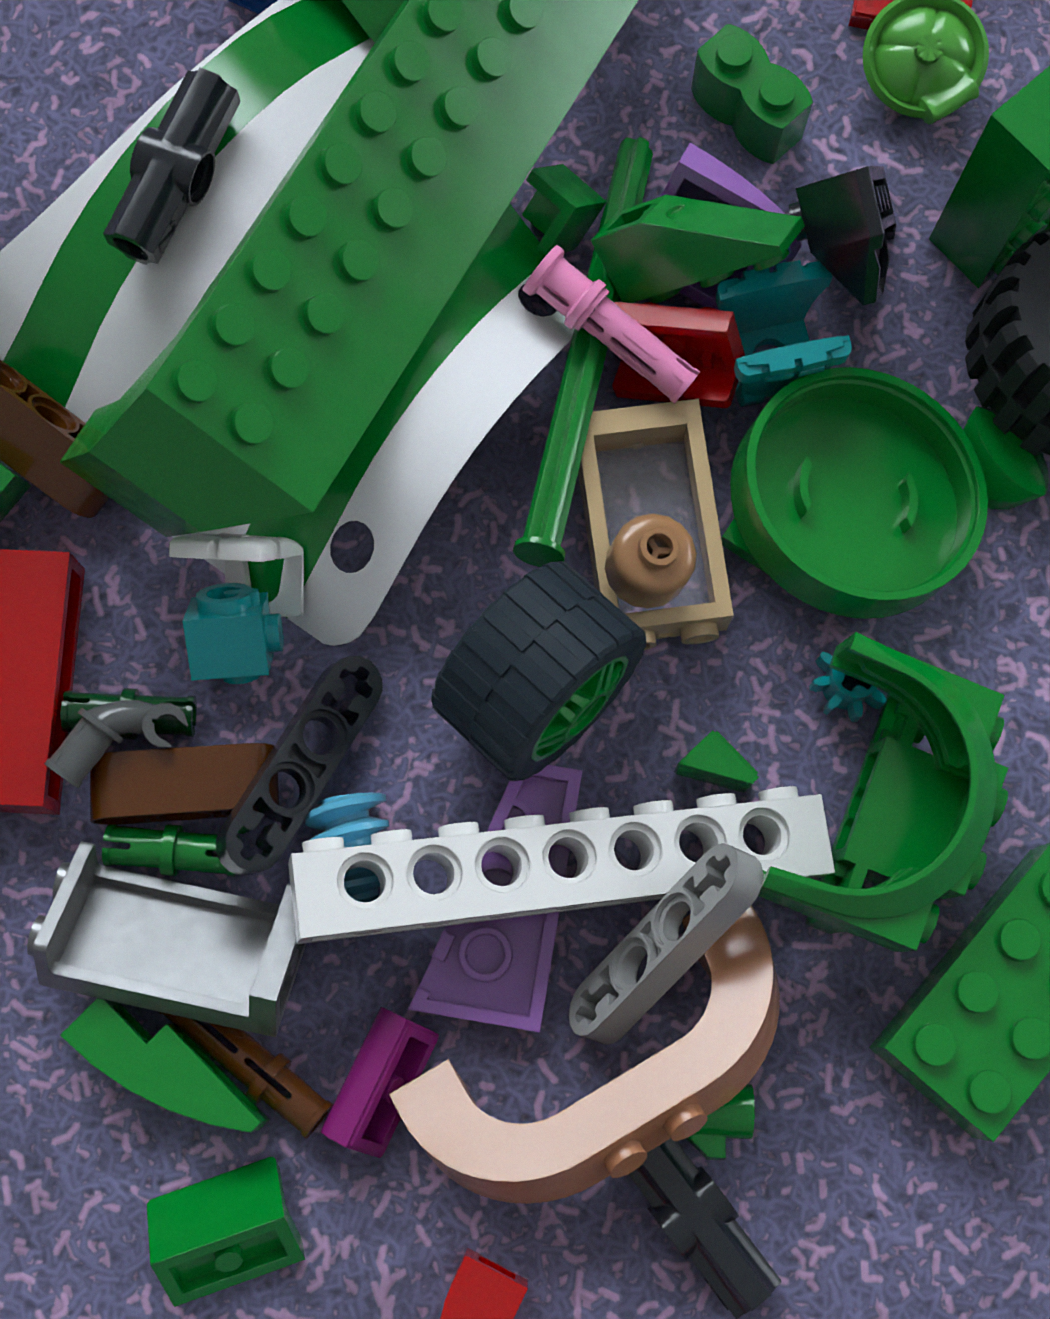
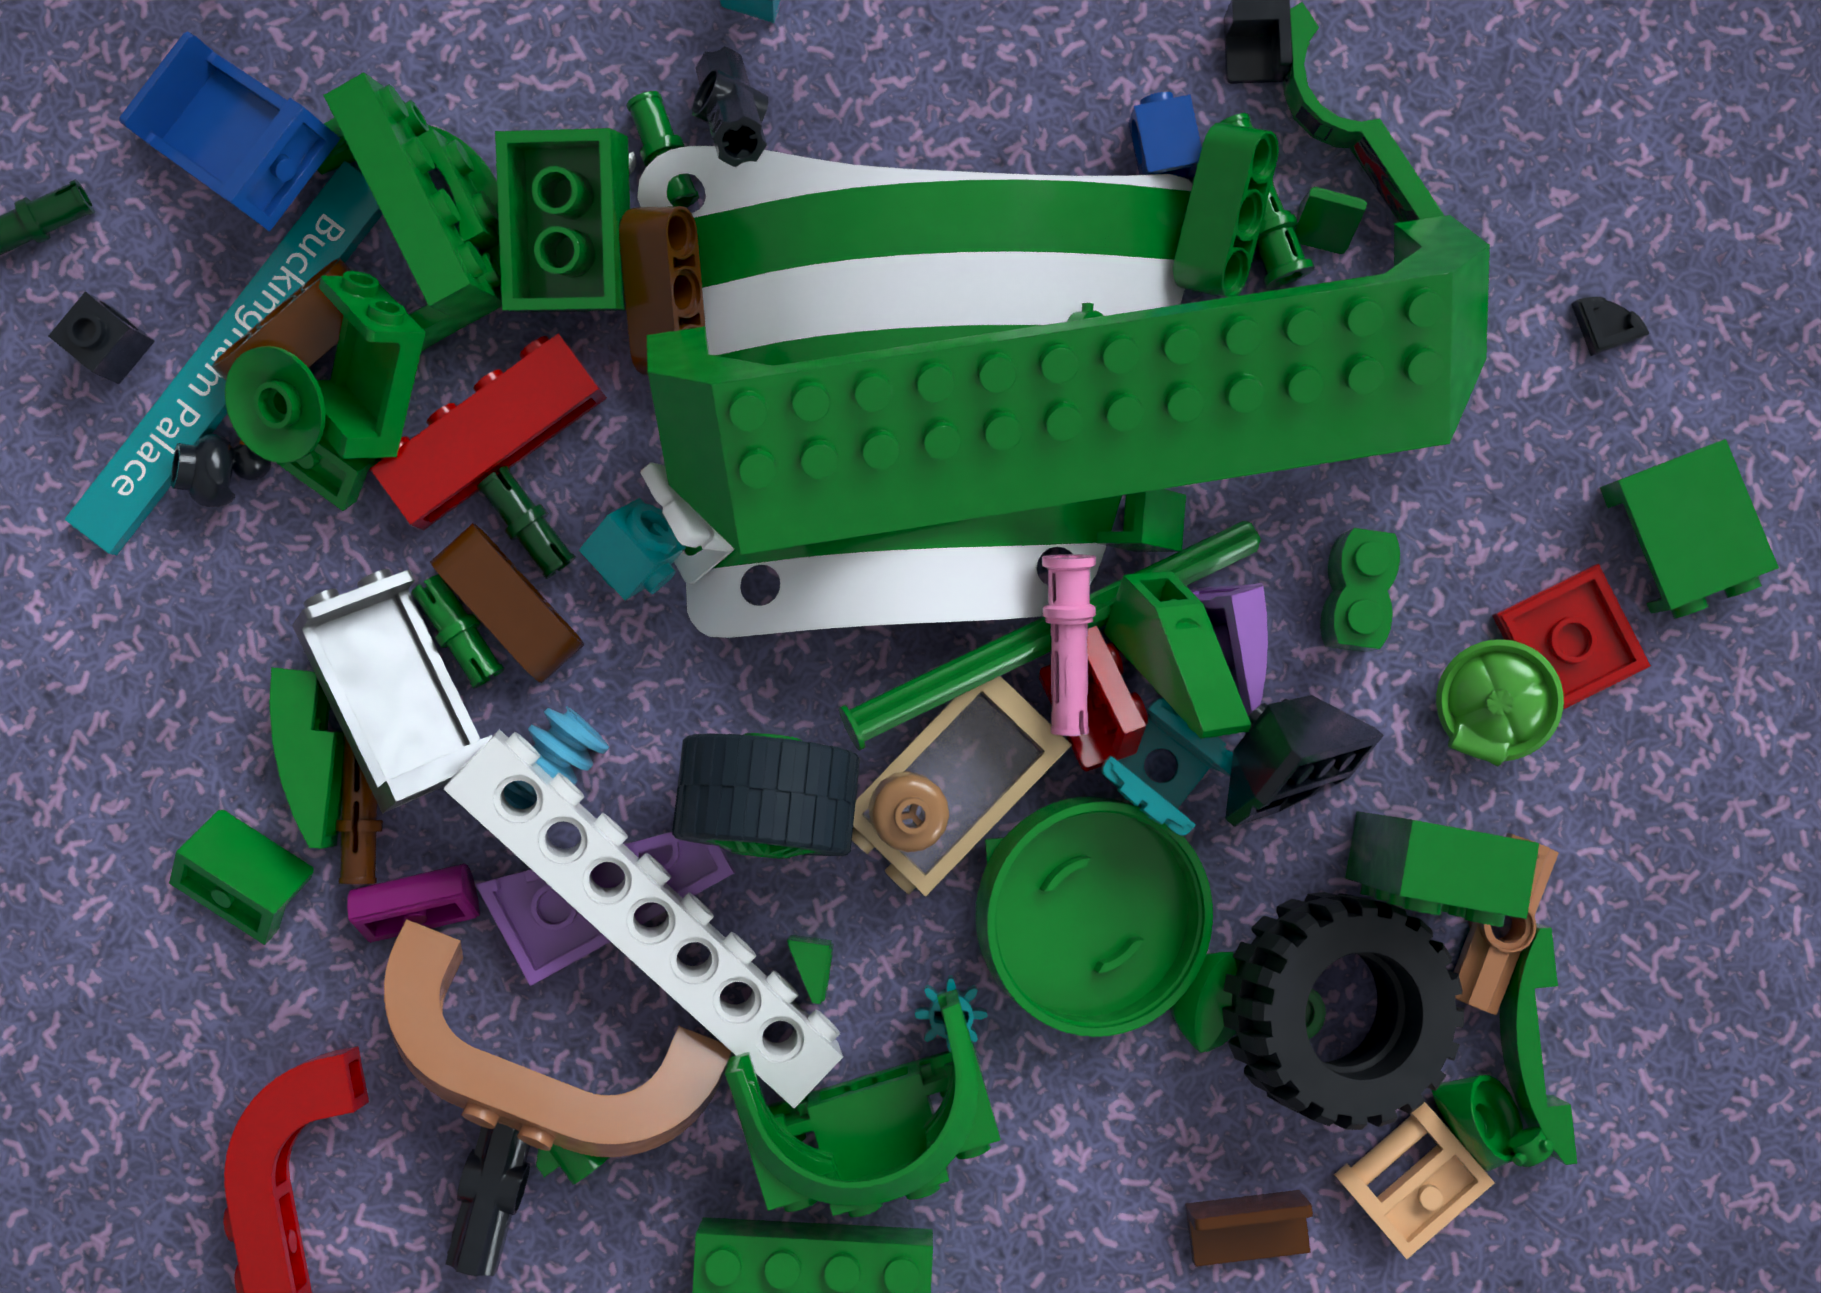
camera: 55 degrees right, 10 degrees up
dark grey piece [44,700,188,789] -> none
black piece [103,67,241,265] -> none
black beam [216,656,383,875] -> none
light grey beam [569,843,763,1045] -> none

